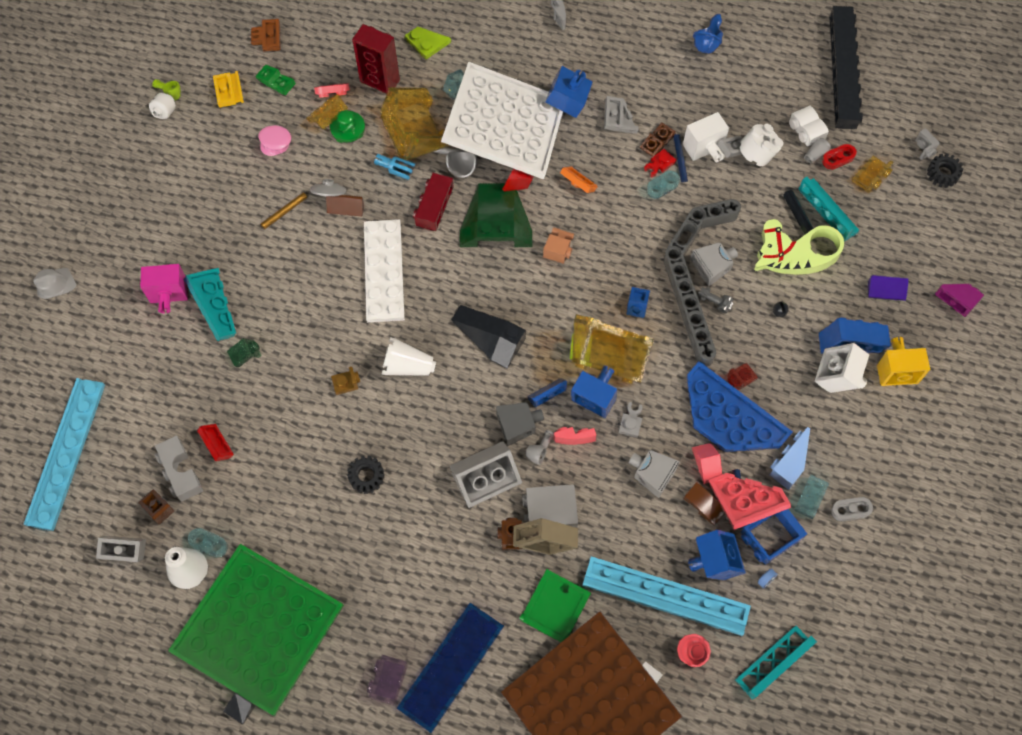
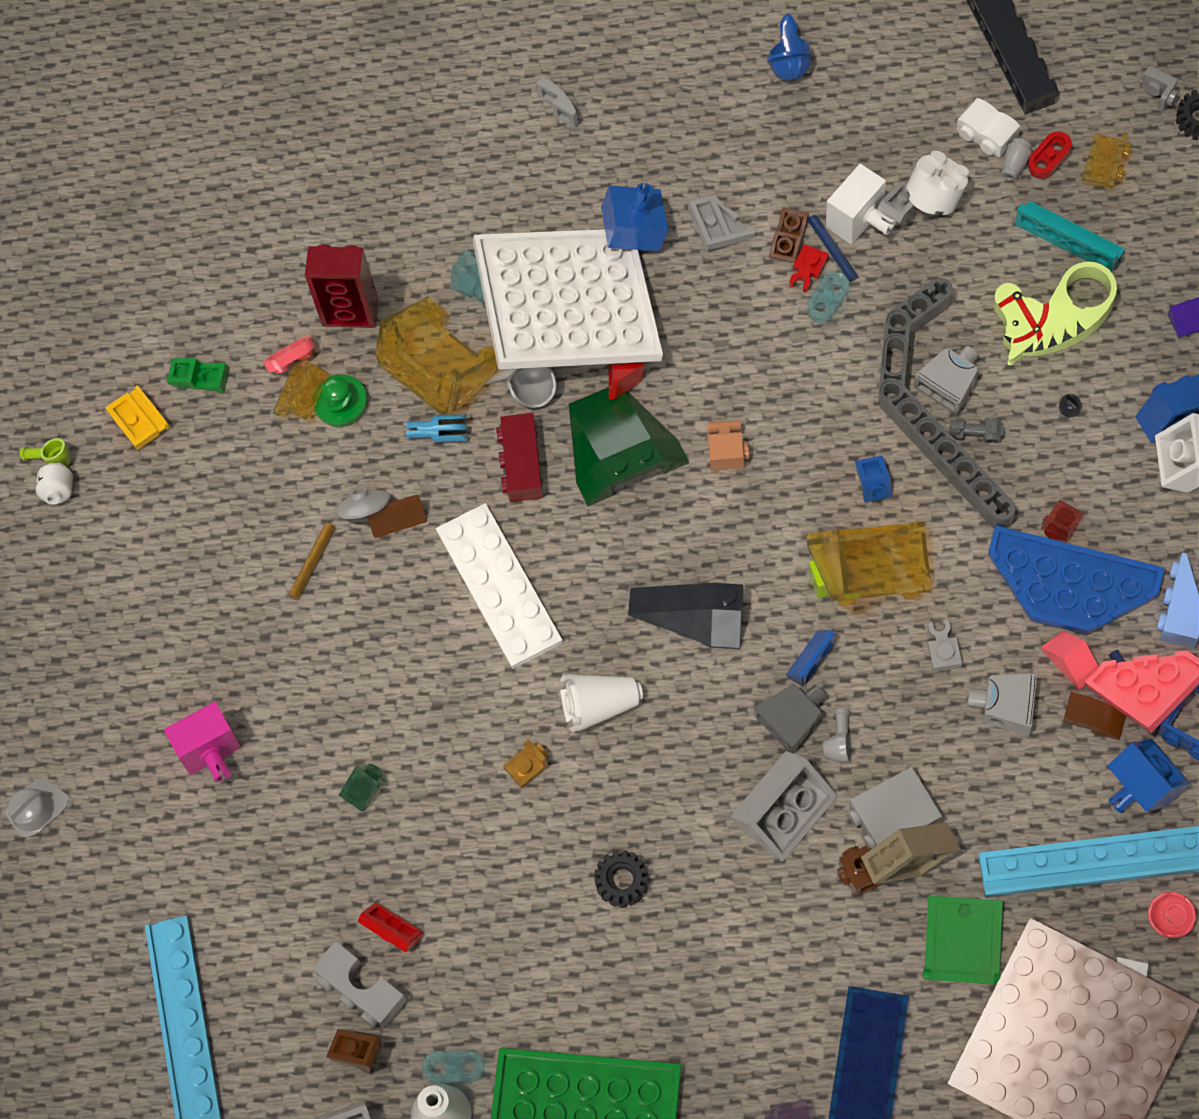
camera: 15 degrees left, 0 degrees up
teal wing [184,268,236,341] -> none
dark orange hinge [251,19,281,52] -> none
bright pink piece [258,125,291,156] -> none
lime wing [404,26,451,60] -> none
coral slope [553,427,596,445] -> none
orange plate [560,166,598,193] -> none
blue brick [571,366,617,419] -> none
black axle [783,190,814,235] -> none

